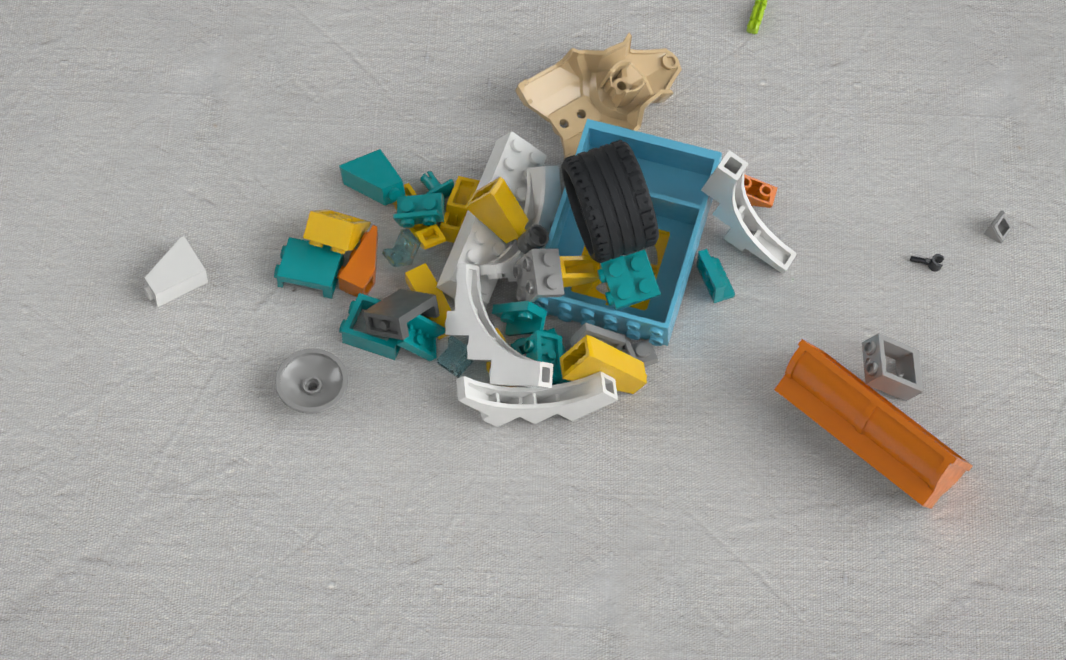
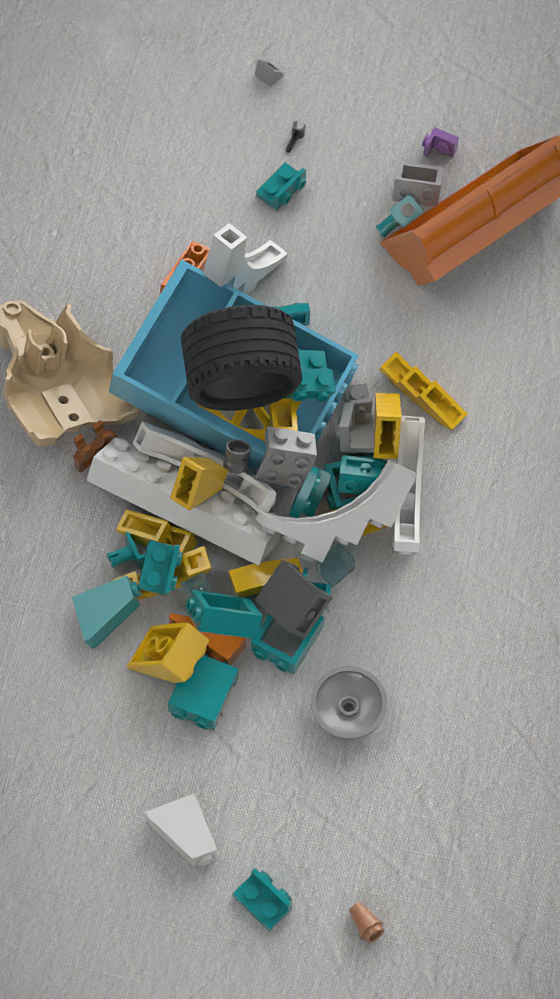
camera: 80 degrees left, 5 degrees up
none -> dark orange plate [73,420,118,473]
none -> teal window [186,590,262,639]
none -> teal bracket [232,868,292,932]
none -> teal bracket [256,162,307,211]
none -> nougat cone [349,902,384,943]
none -> teal bracket [376,194,423,237]
none -> yellow slope [378,351,468,431]
none -> medium lavender bracket [422,127,459,157]

